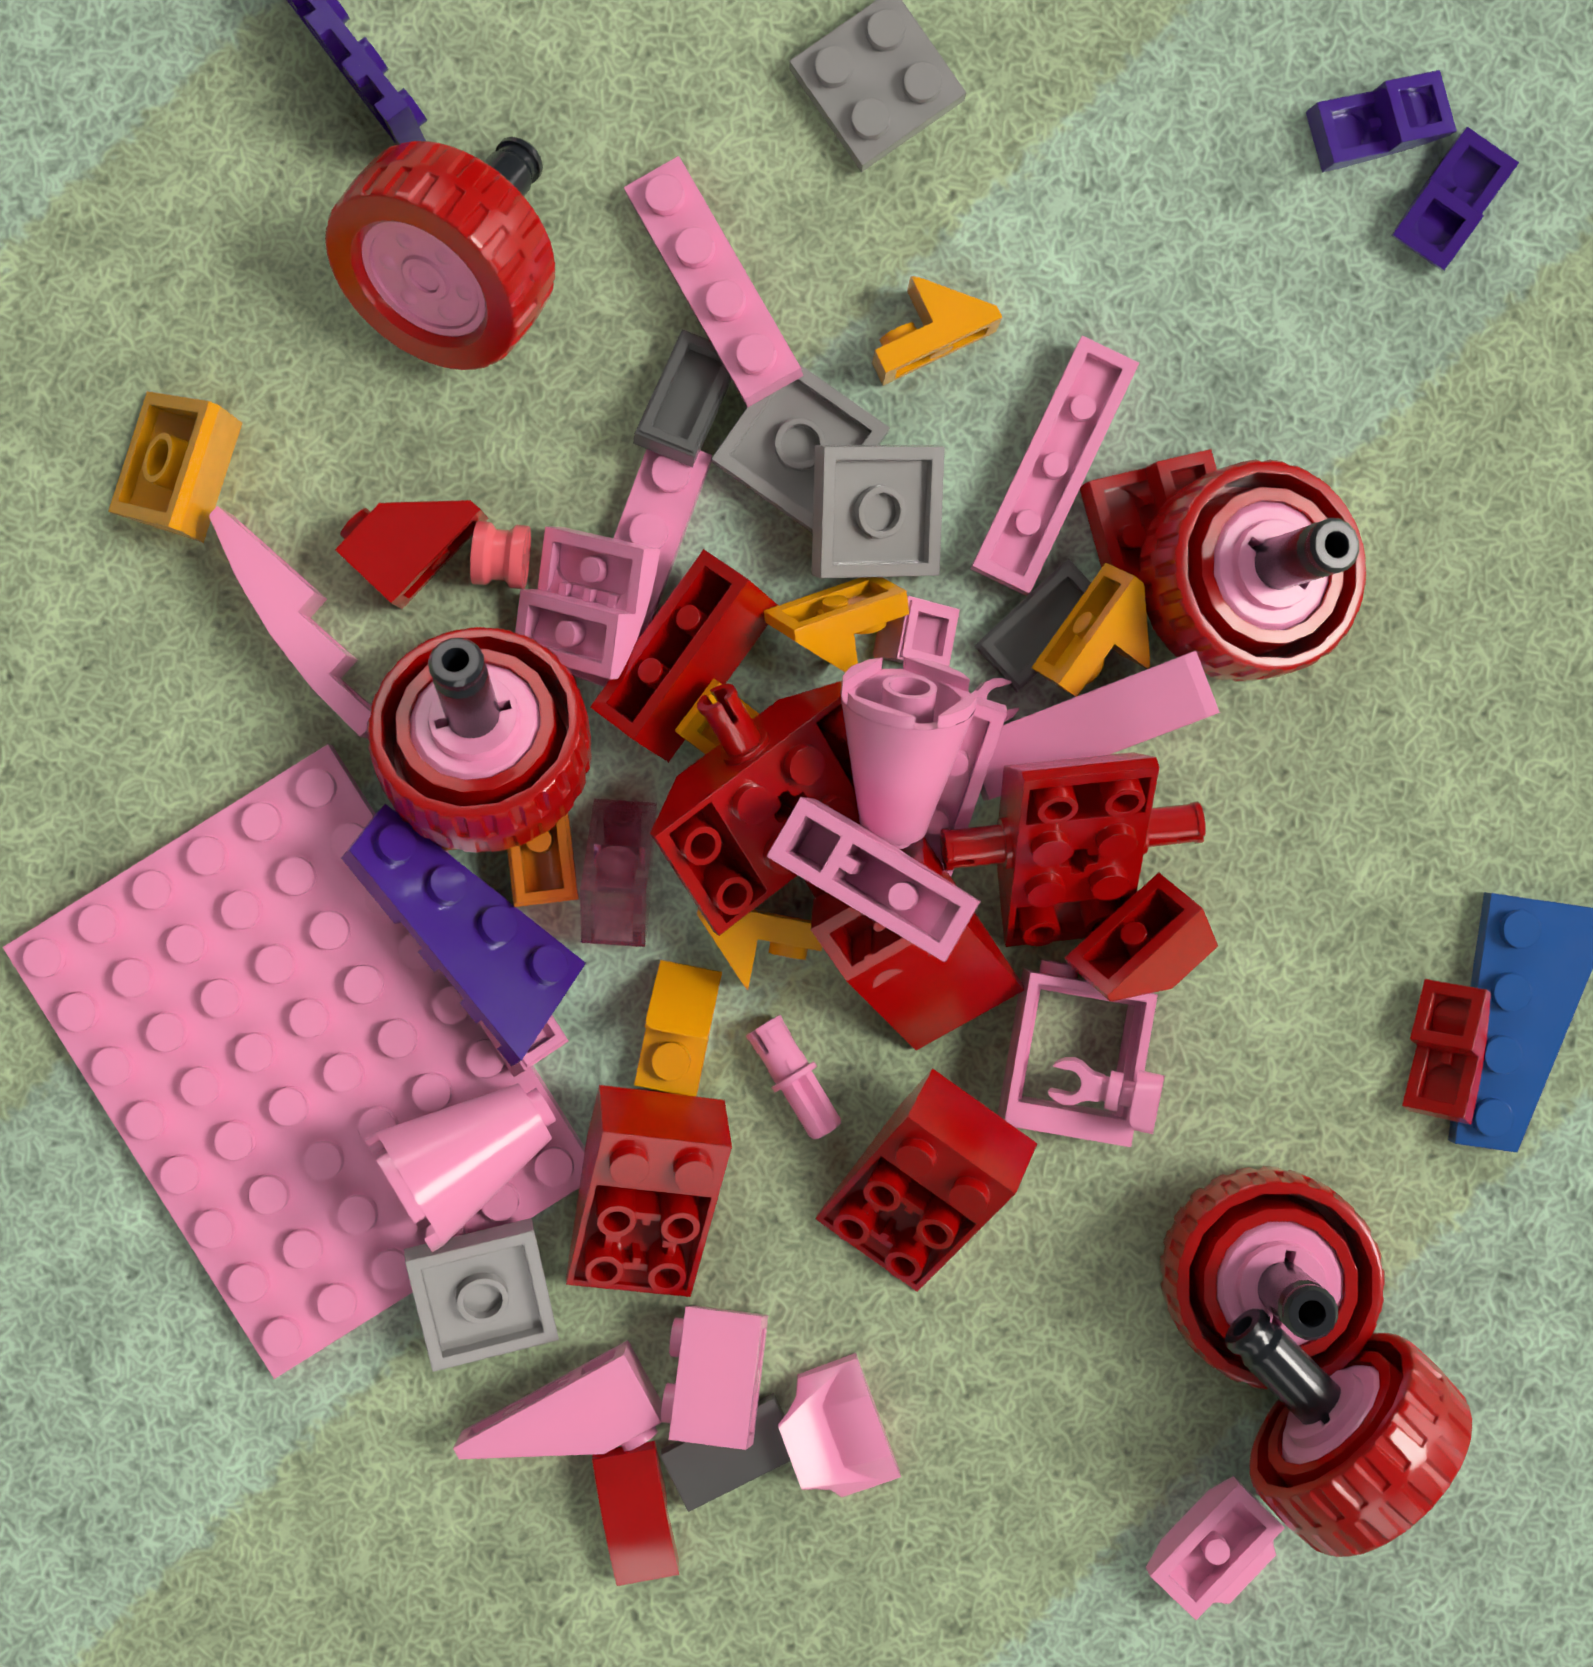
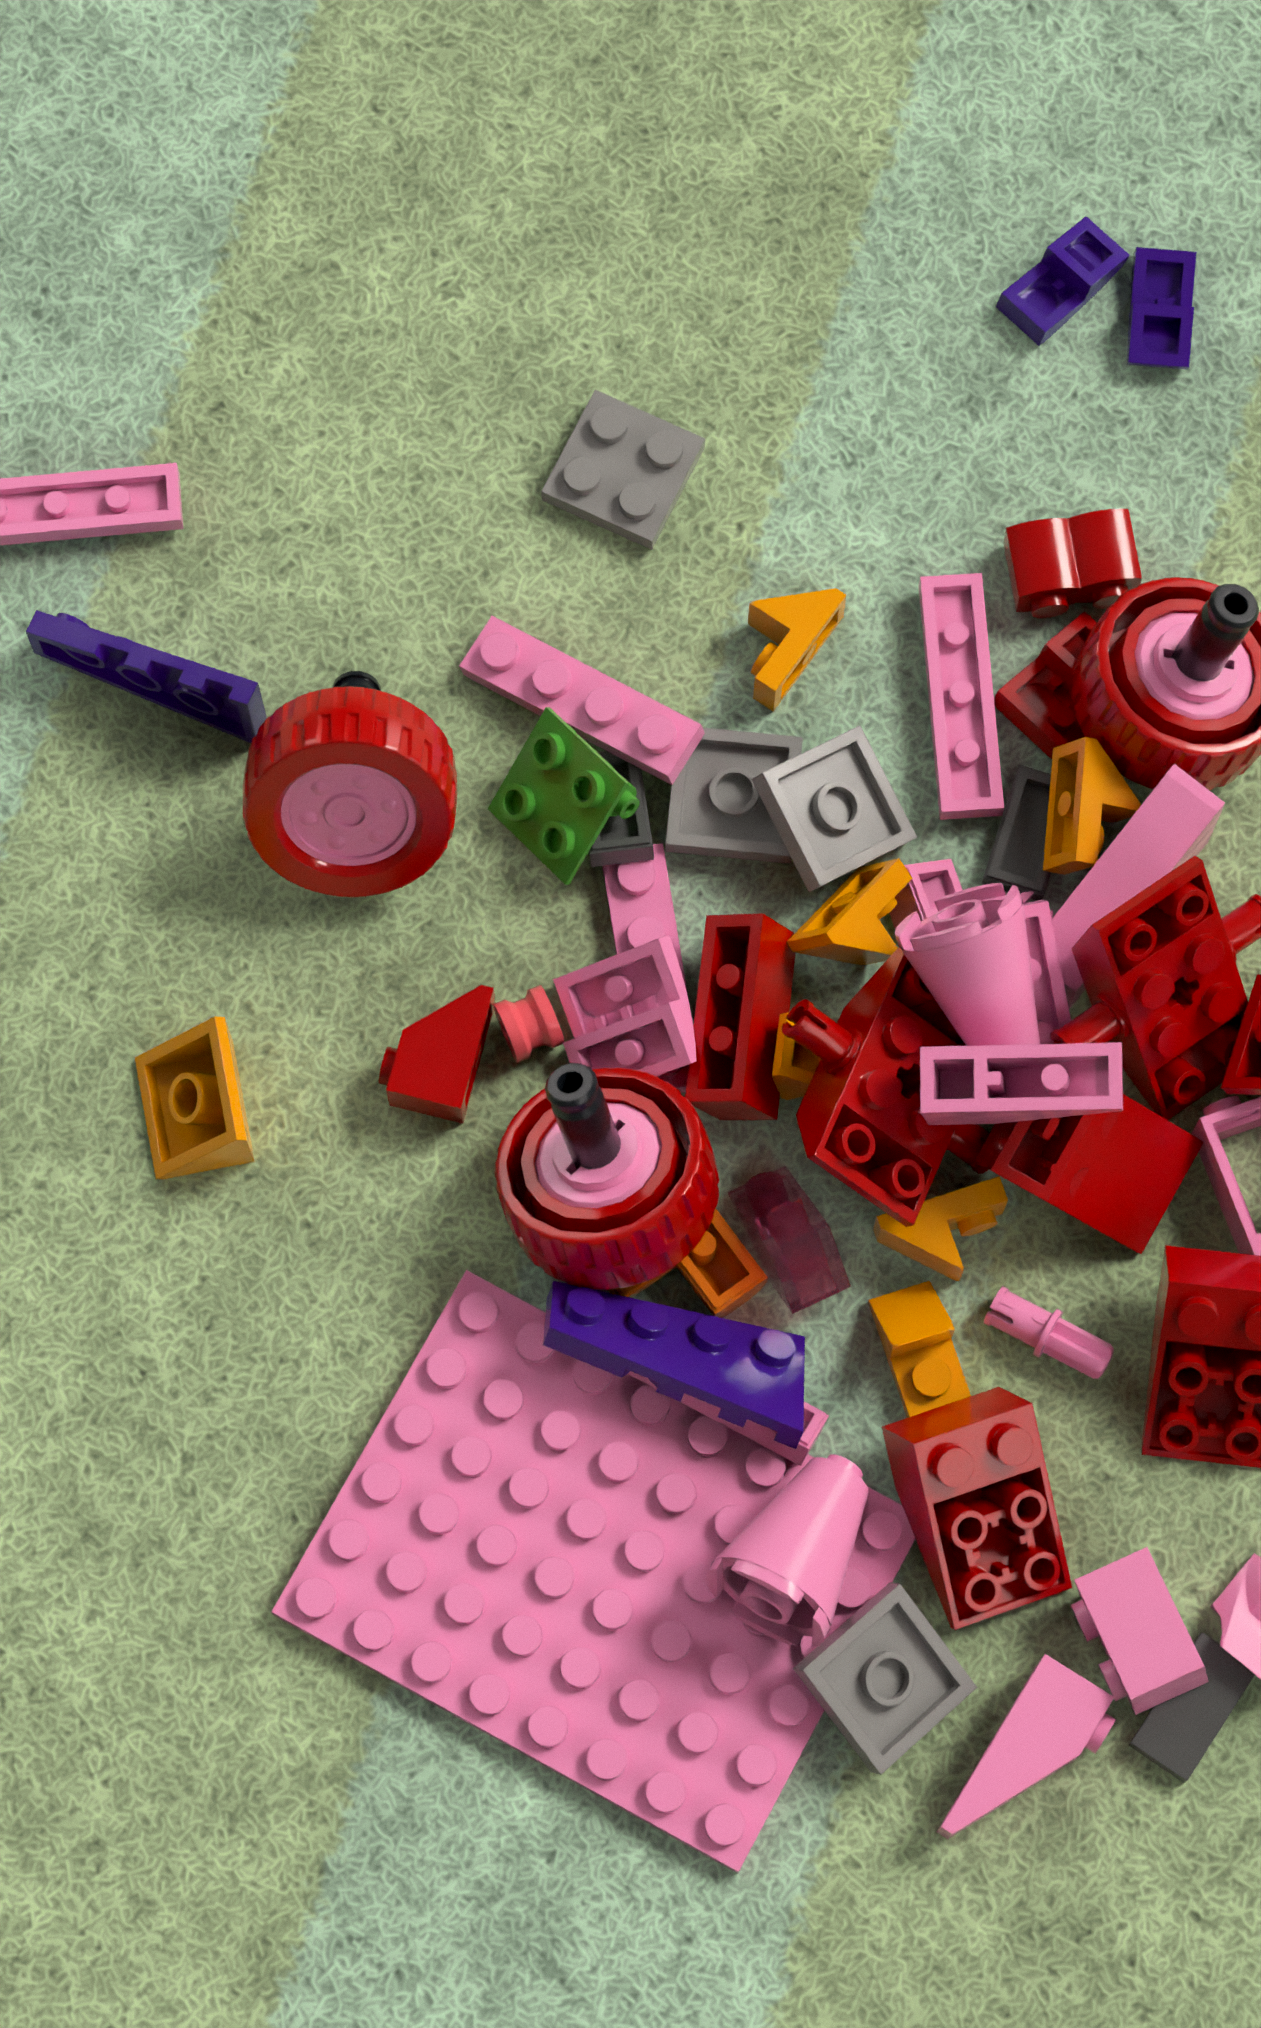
camera: 30 degrees left, 15 degrees down
bright pink slope [209,506,371,739] -> none
red slope [592,1440,679,1586] -> none
none -> bright green hinge [488,707,640,885]
none -> red brick [1003,509,1142,618]

